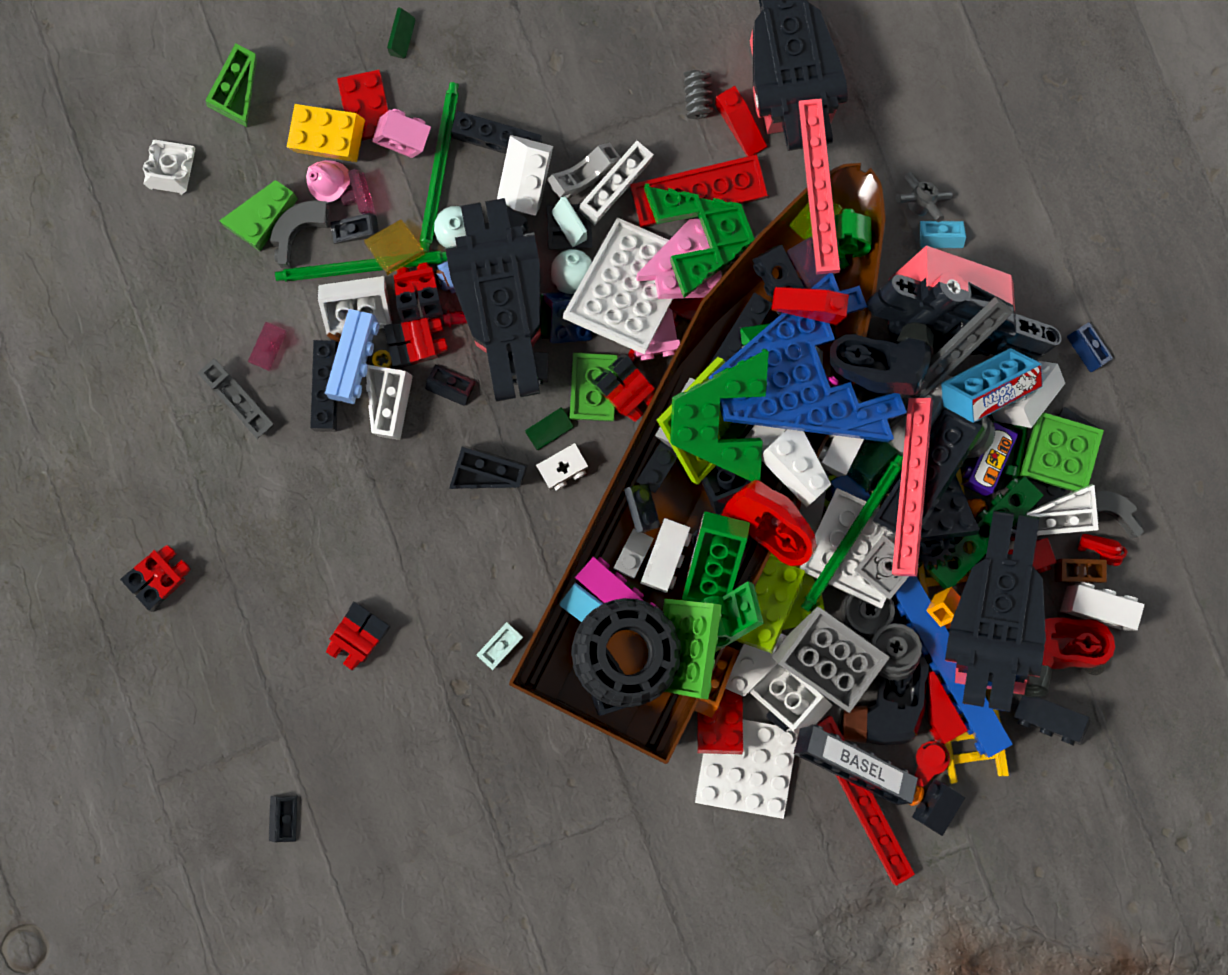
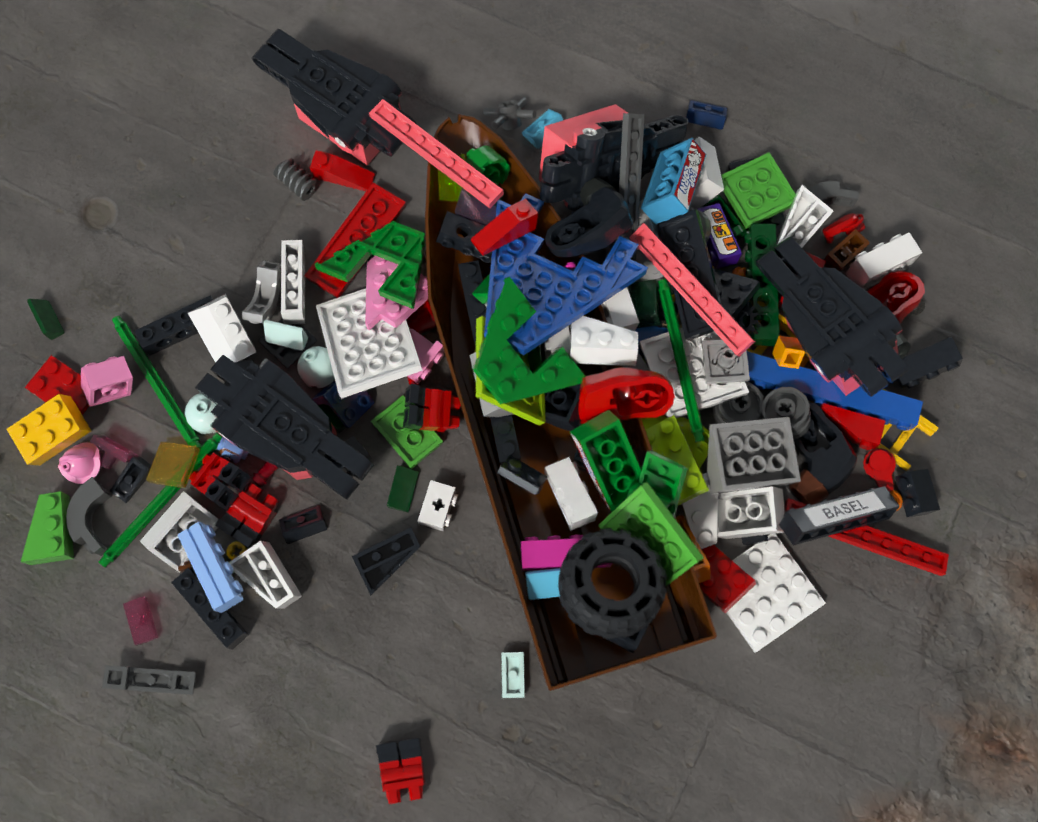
camera: 40 degrees left, 10 degrees down
light grey slope [613,528,654,579] -> none

